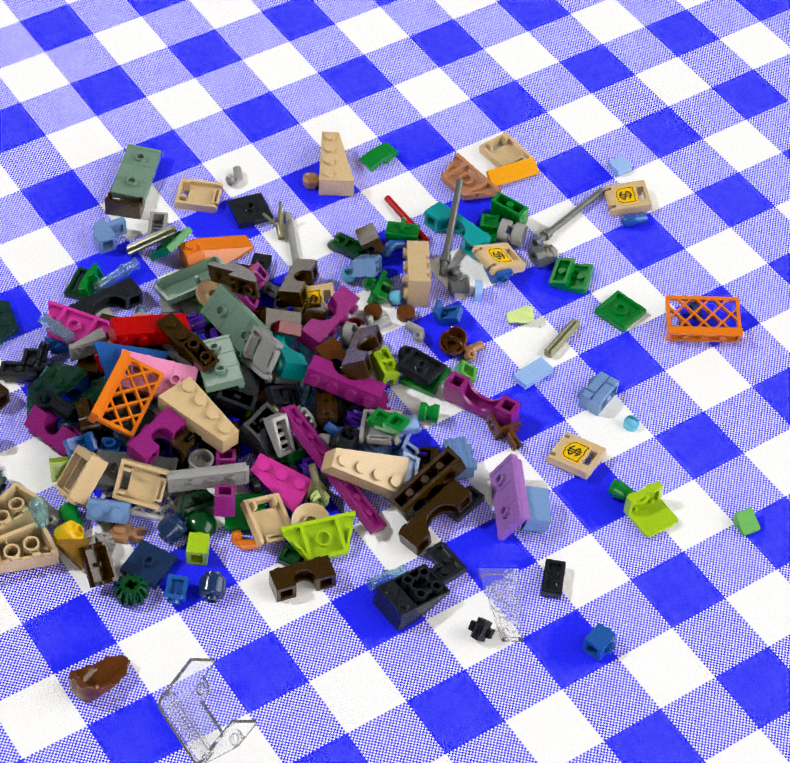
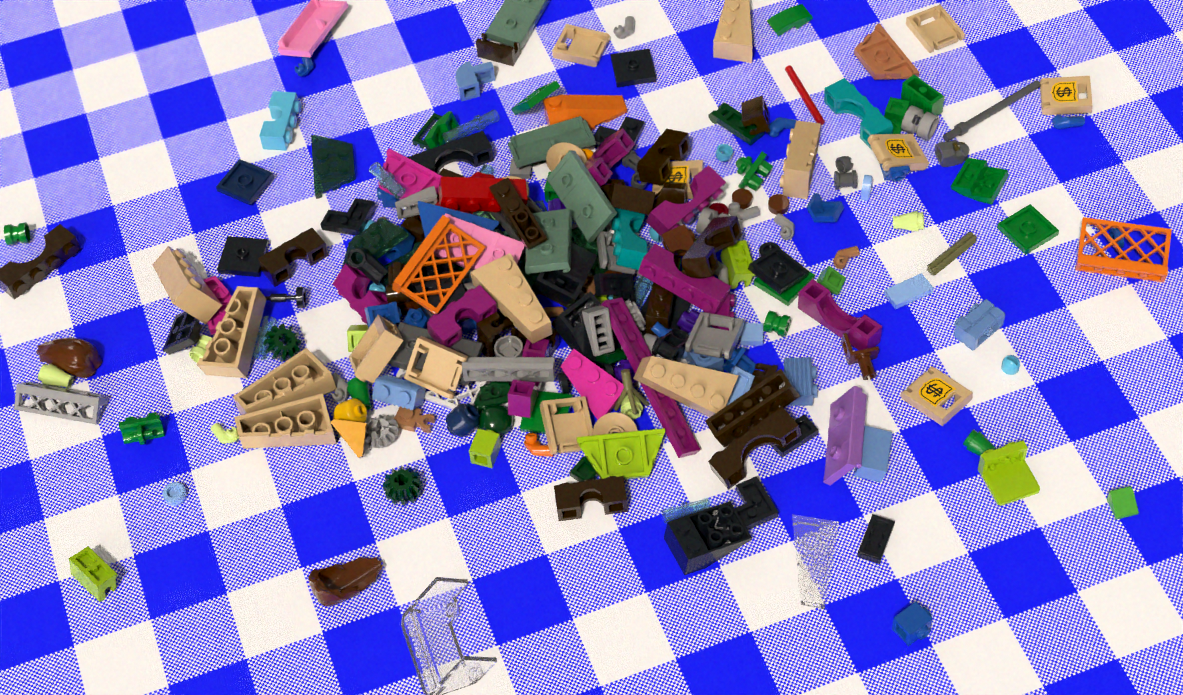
camera: 20 degrees right, 5 degrees up
clear light blue cone [28,496,49,528] -> none
black axle [32,341,50,373] -> none
dark brown hinge [78,540,118,588] -> none
dark blue plate [120,540,177,590] -> none
olive axle [126,225,177,255] -> none
light grey slope [147,211,169,241] -> none
blue bracket [162,574,190,605] -> none
dark purple gear [187,311,208,335] -> none
dark blue head [198,571,226,603] -> none
dark brown slope [207,261,261,299] -> none
light grey container [239,325,284,380] -> none
olive plant [262,201,286,240] -> none
piece [274,320,302,338] -> none
light grey bar [285,211,299,264] -> none
medium nougat tile [303,172,319,189] -> none
medium blue brick [350,254,382,277] -> none
green slope [366,407,411,434] -> none
green hips [385,217,420,244] -> none
medium azure hinge [388,290,402,305] -> none
dark grey bar [439,178,464,277] -> none
reddish brown hair [439,326,468,356] -> none
black gear [468,616,495,642] -> none
light orange tile [486,157,540,187] -> none
light blue tile [608,156,633,176] -> none

